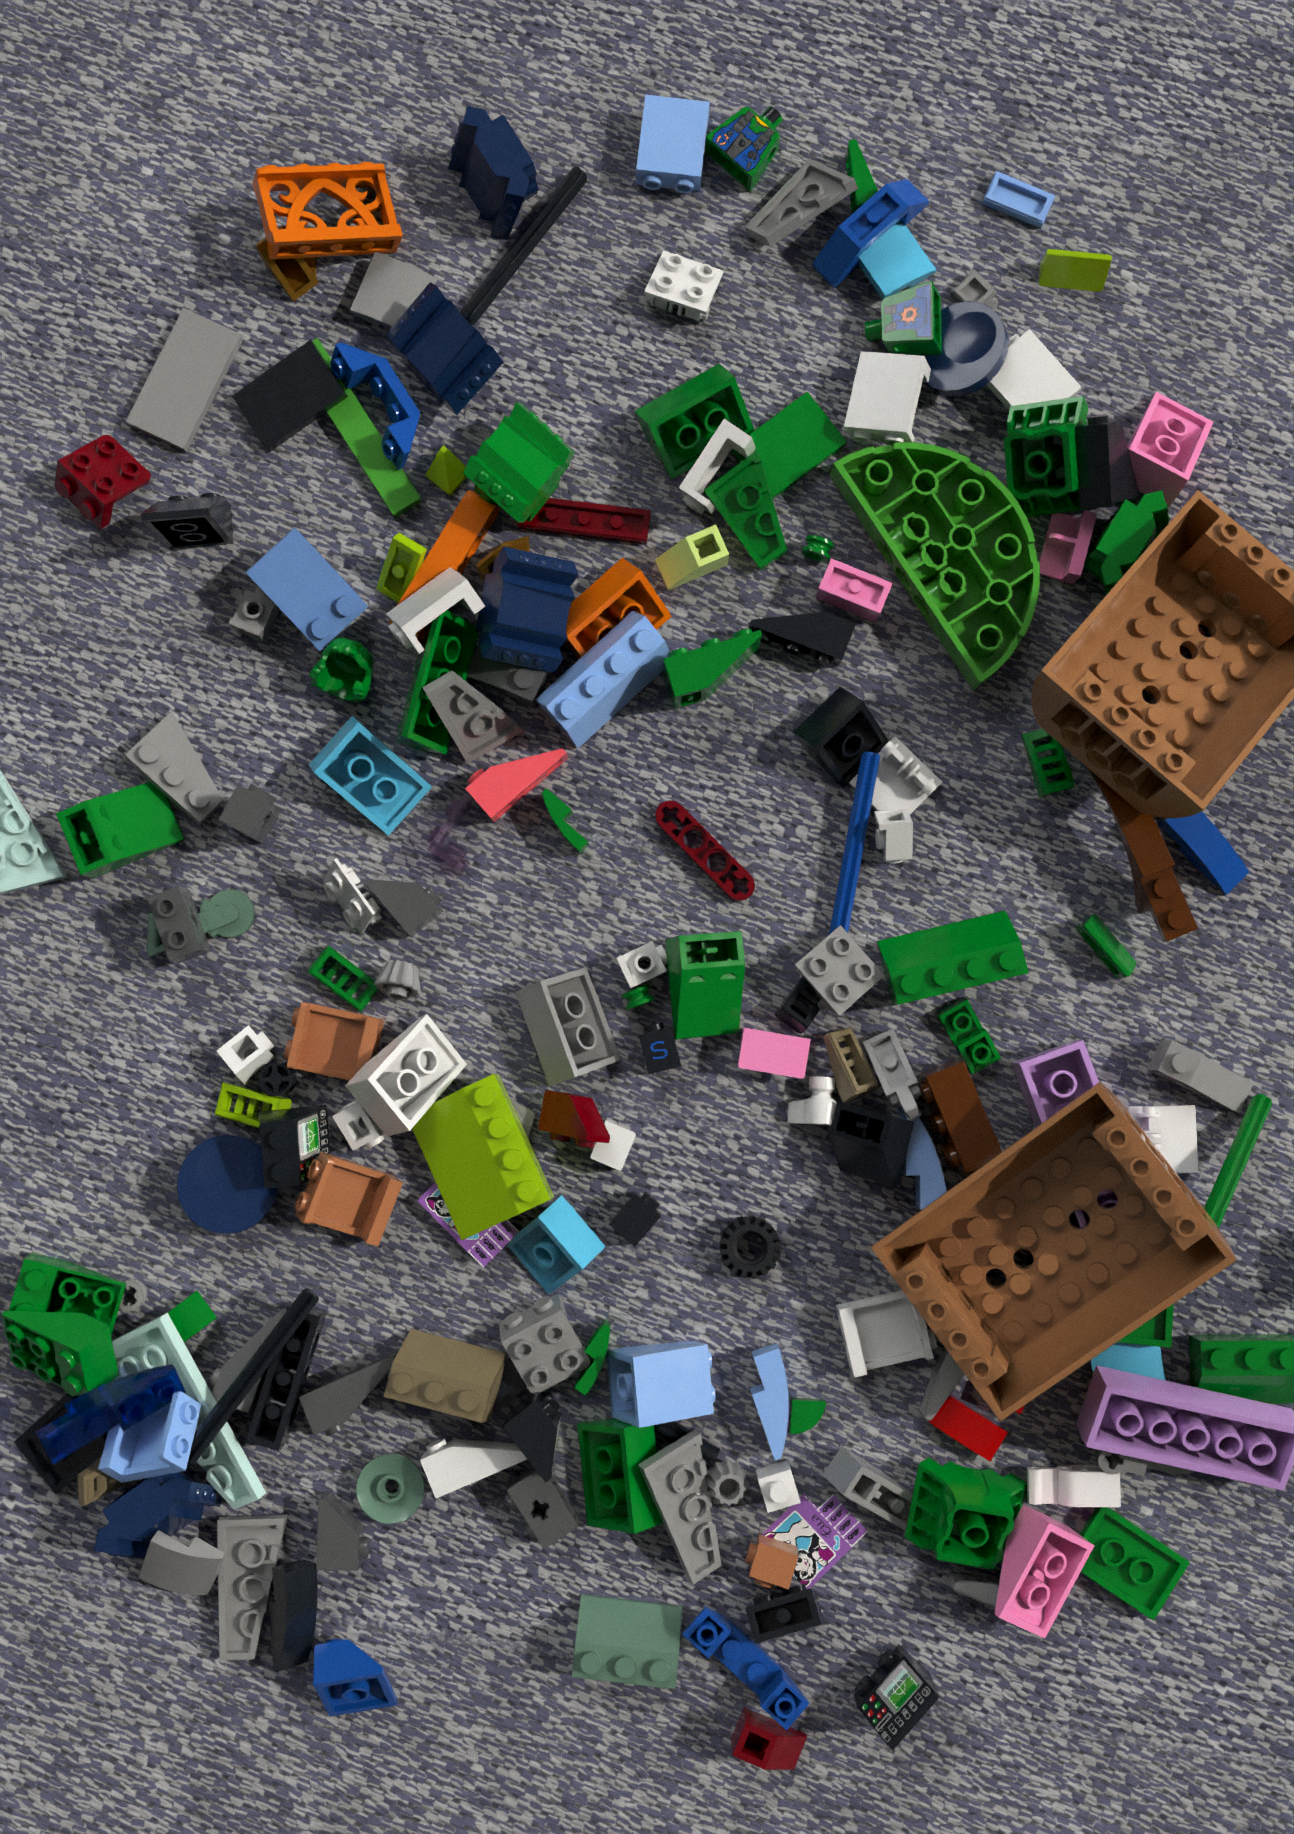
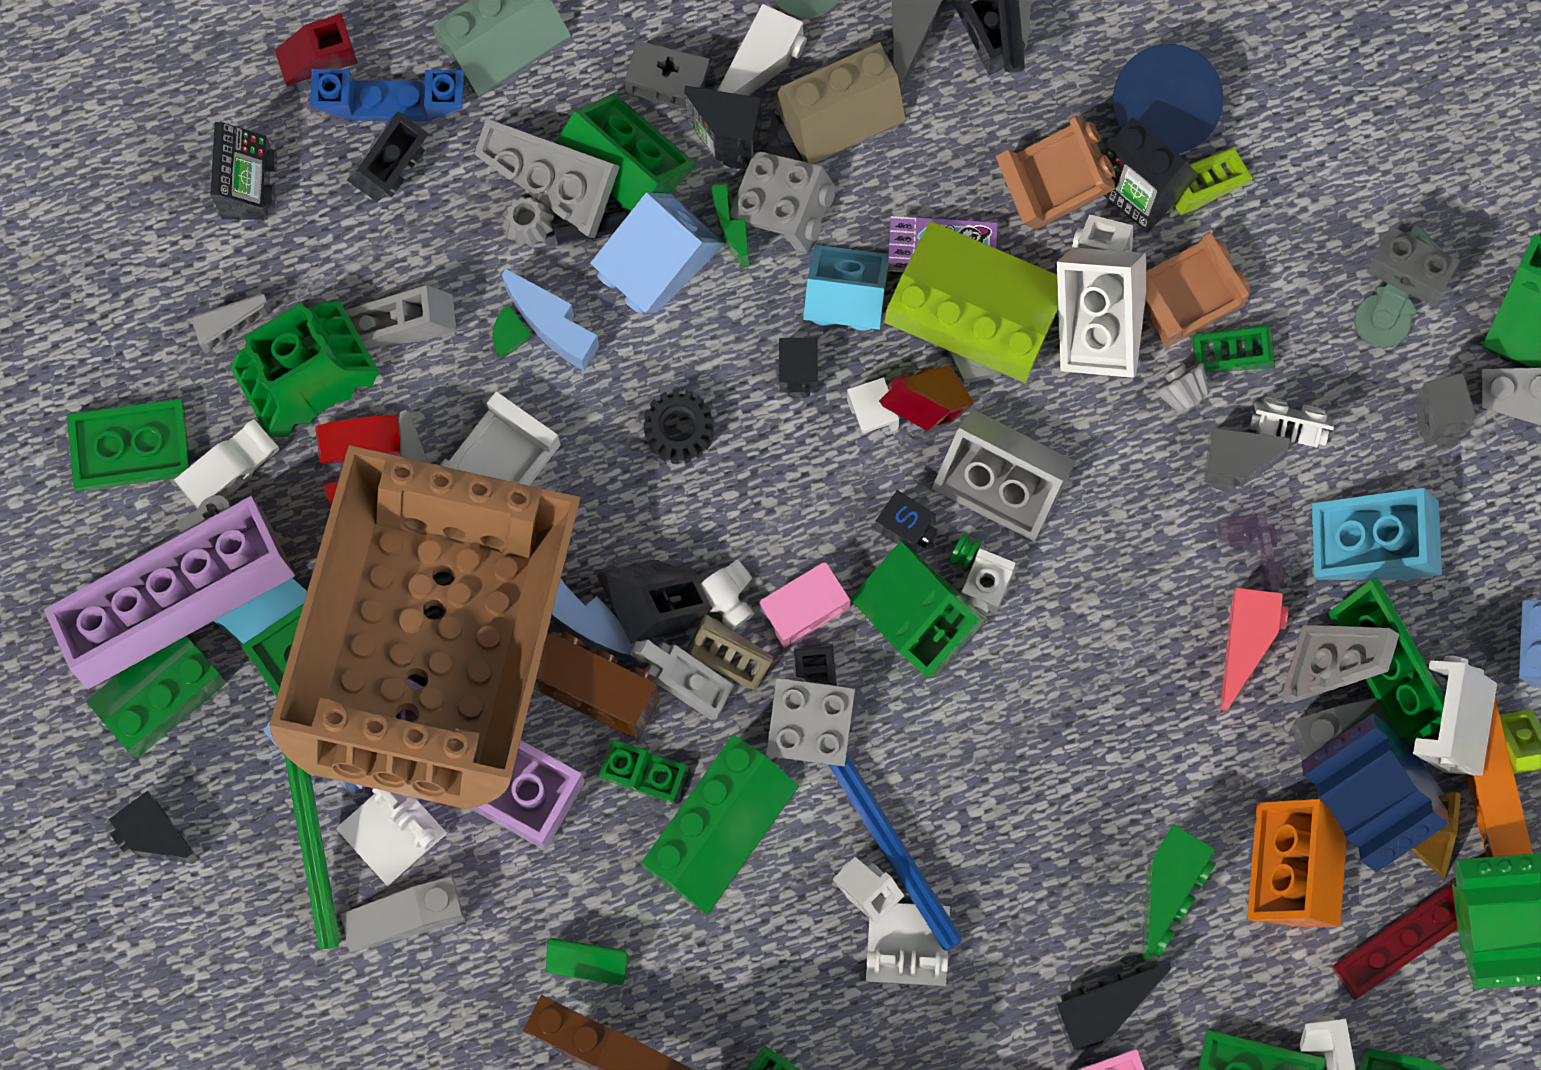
camera: 140 degrees right, 10 degrees down
white brick [217,1025,275,1085] -> none
black wheel [259,1062,297,1096] -> none
green hair [309,638,374,703] -> none
light blue slope [535,611,670,749] -> none
green slope [542,788,589,855] -> none
yellowish green slope [655,525,729,590] -> none
dark red beam [655,800,755,902] -> none
nougat brick [745,1534,799,1590] -> none
white brick [756,1460,801,1513] -> none
sticker [756,1493,868,1589] -> none
black slope [793,687,889,788] -> none
bright pink slope [994,1504,1094,1638] -> none

